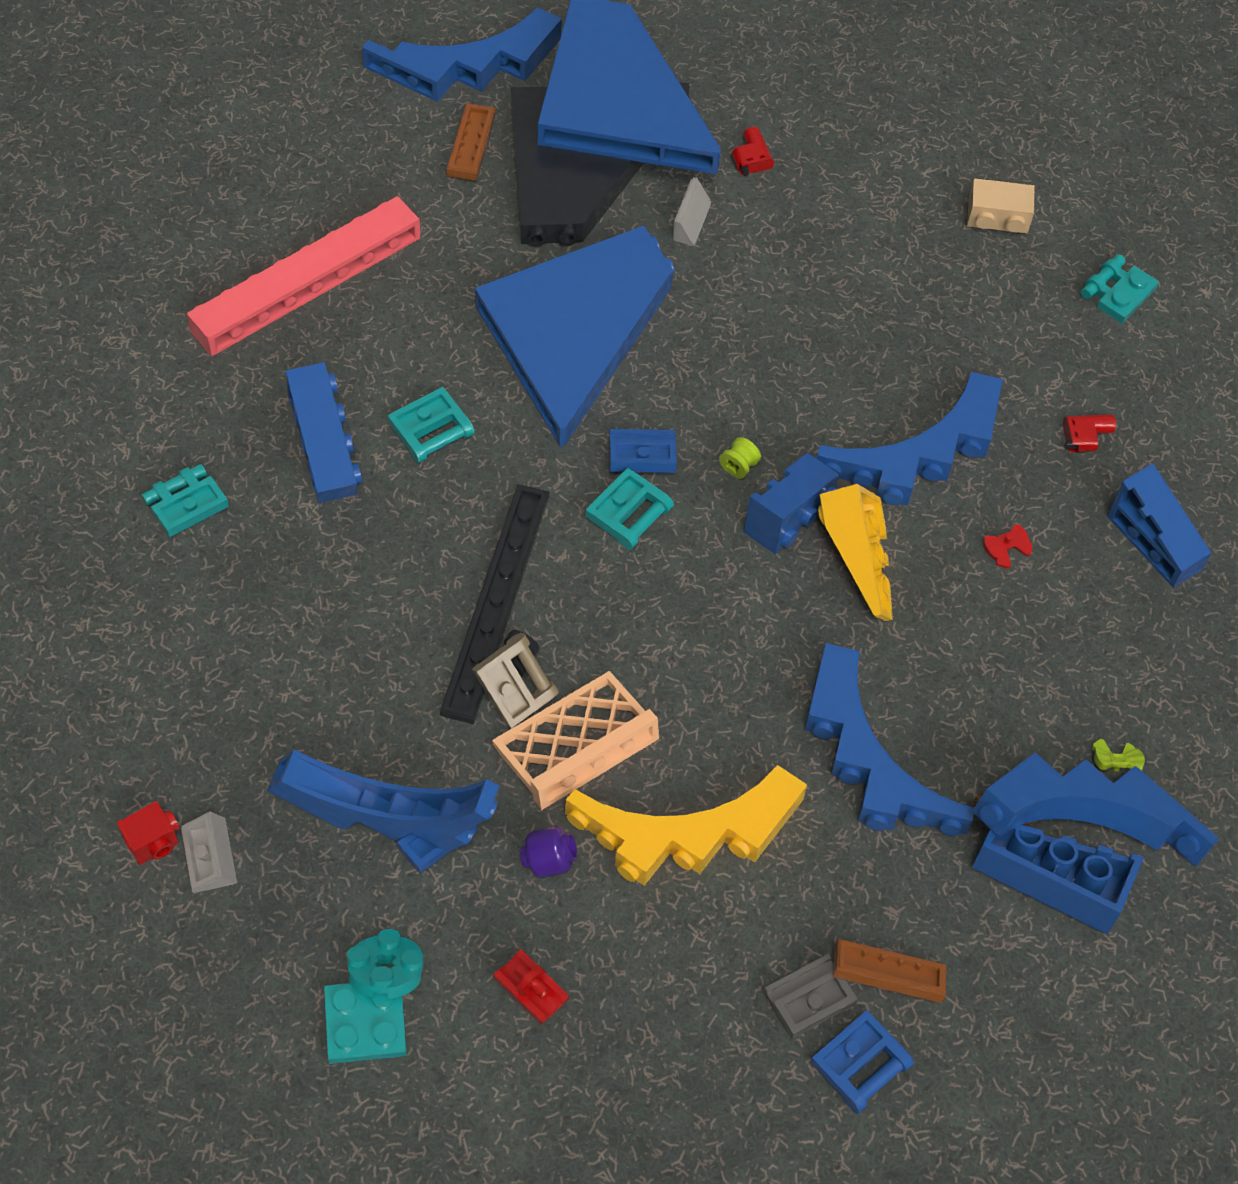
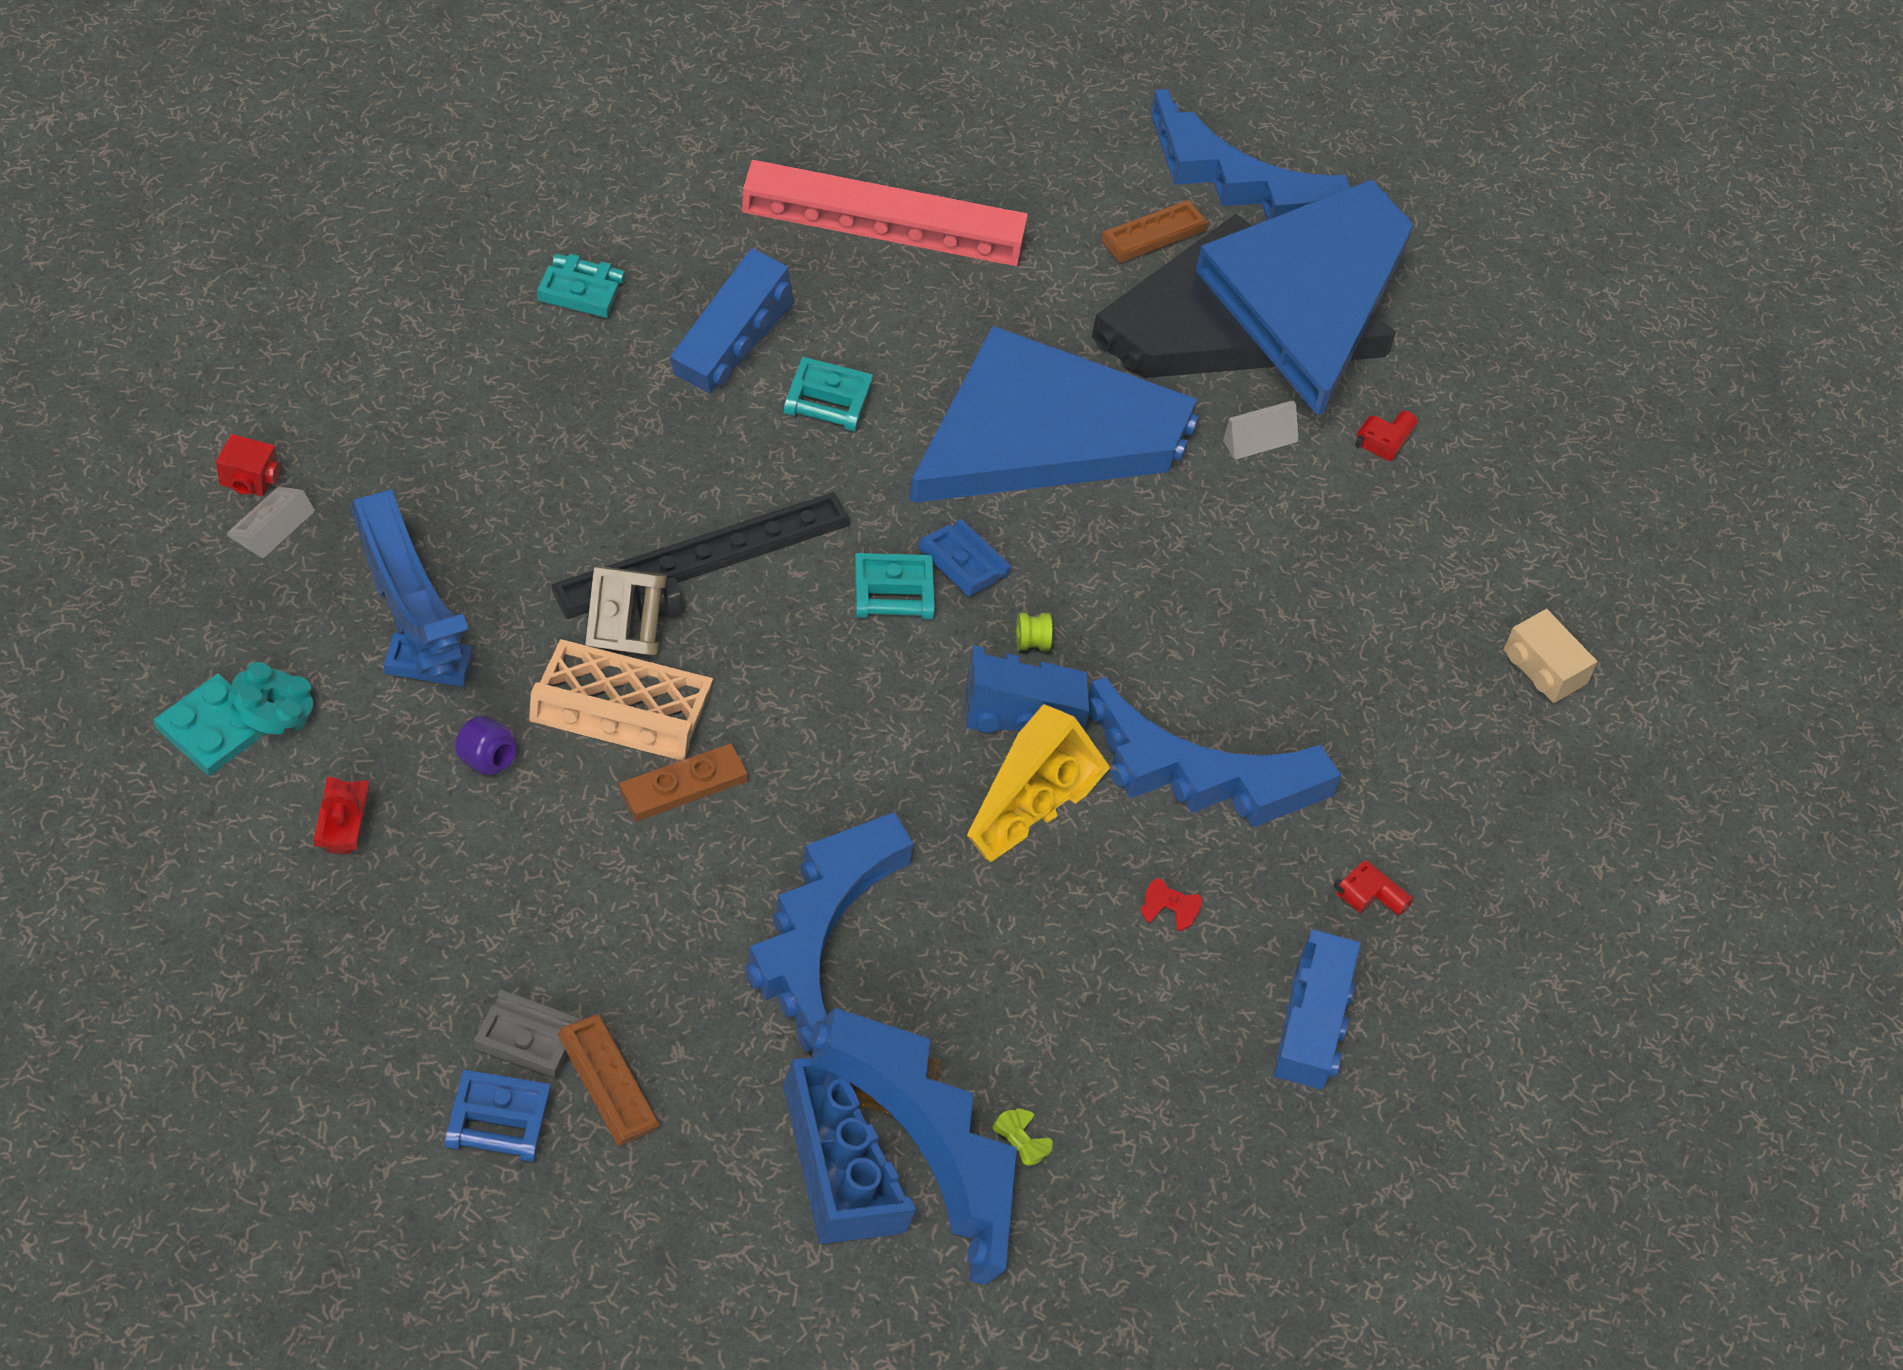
camera: 45 degrees right, 5 degrees down
yellow arch [565,765,807,886] -> none
teal plate [1081,254,1159,324] -> none
none -> dark orange plate [619,743,748,822]

